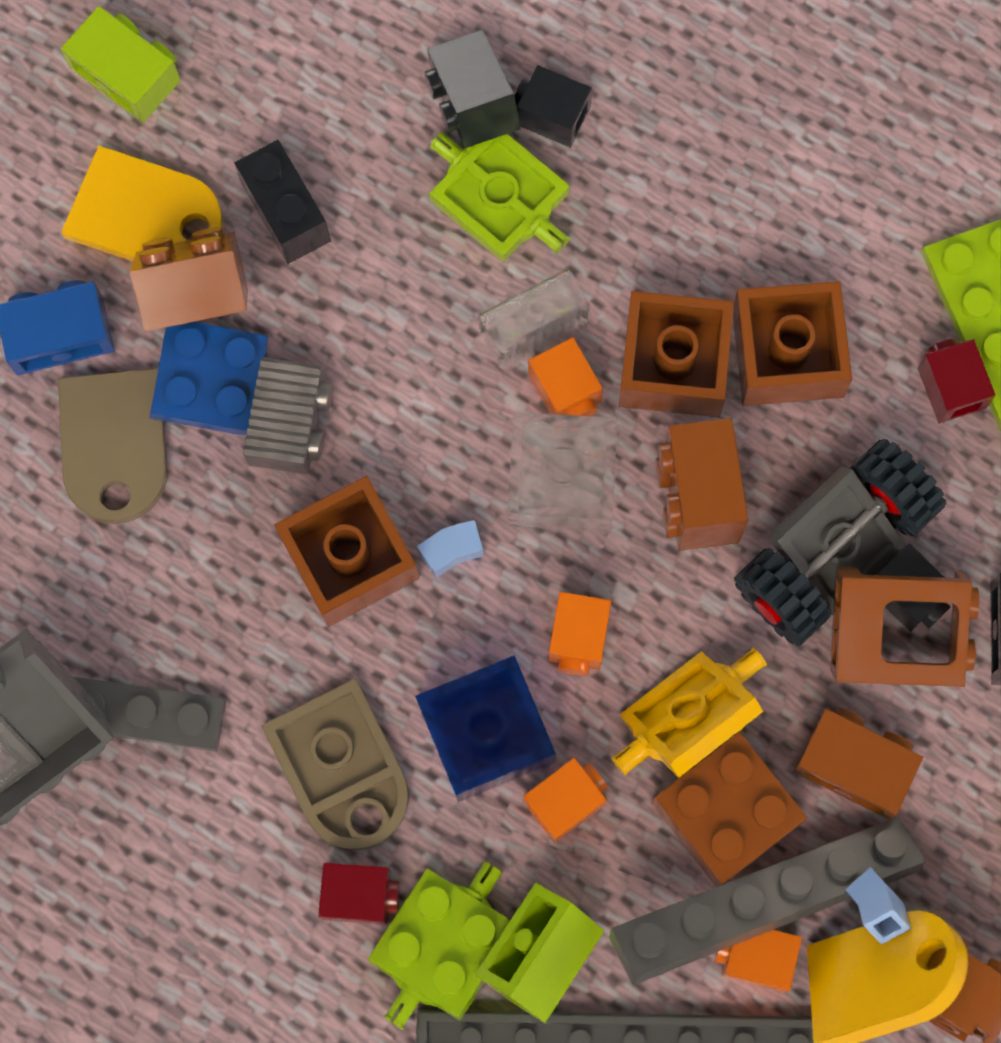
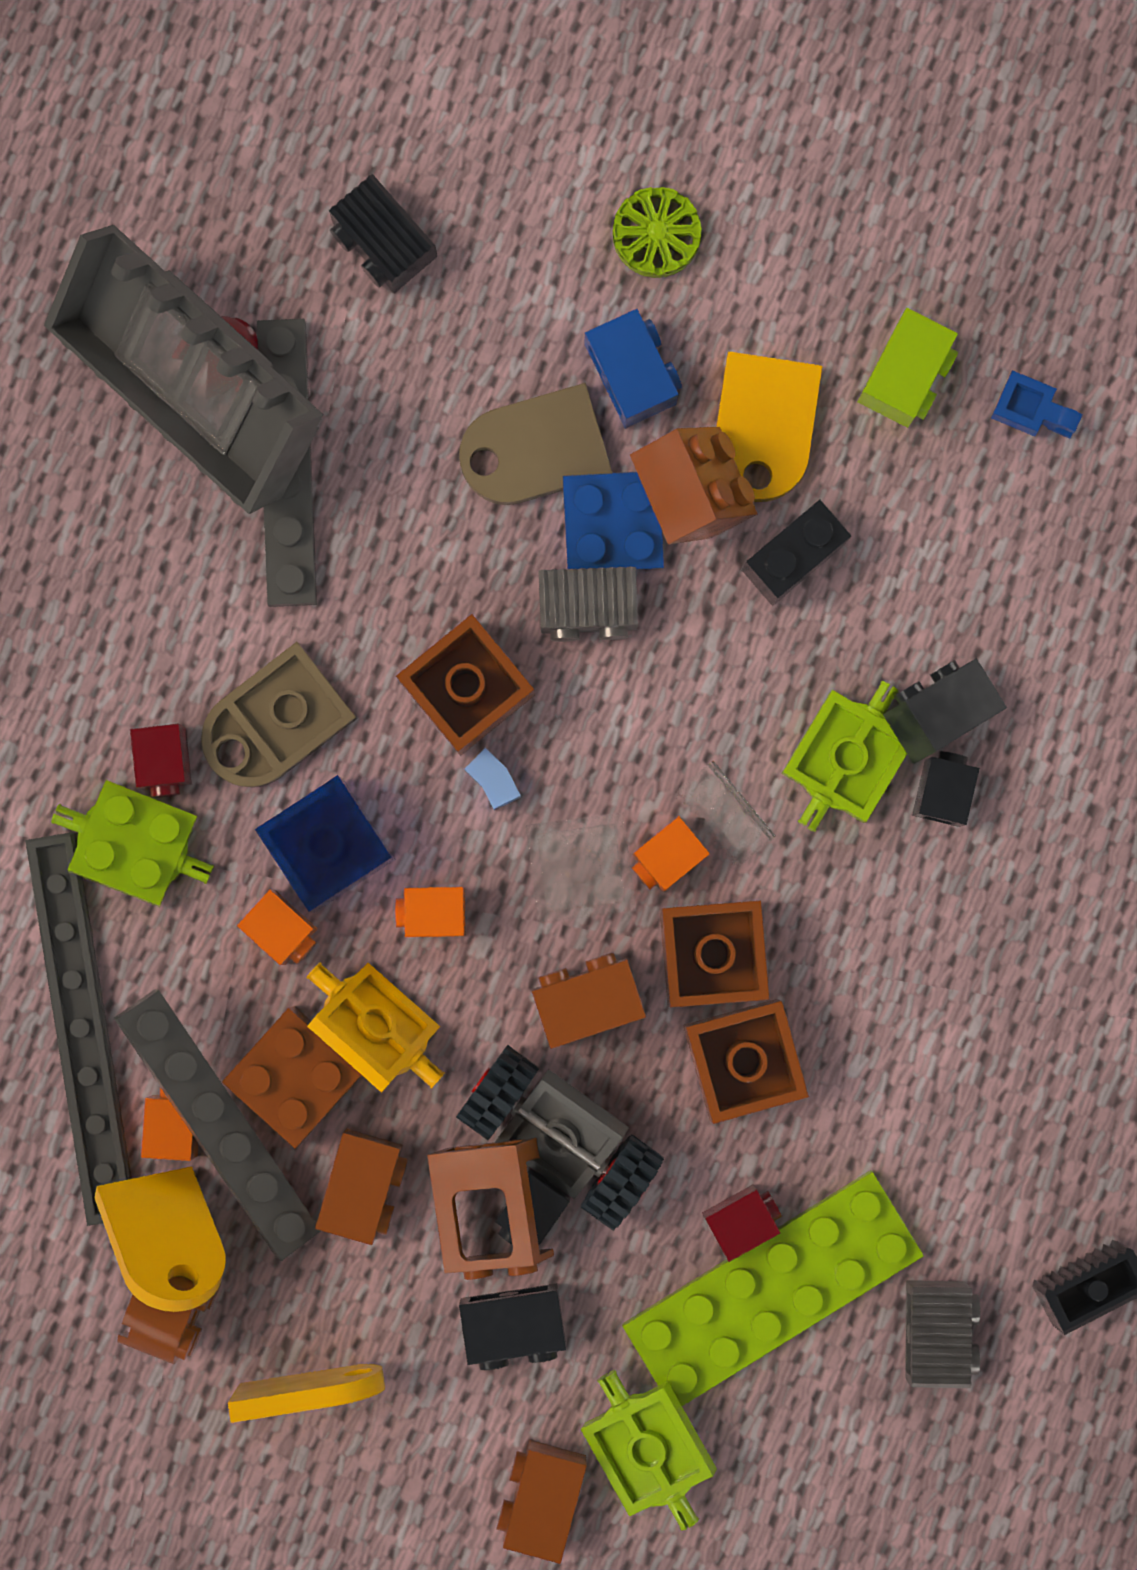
camera: 70 degrees right, 10 degrees up
lime brick [475,882,605,1023] -> none
light blue piece [845,867,911,945] -> none

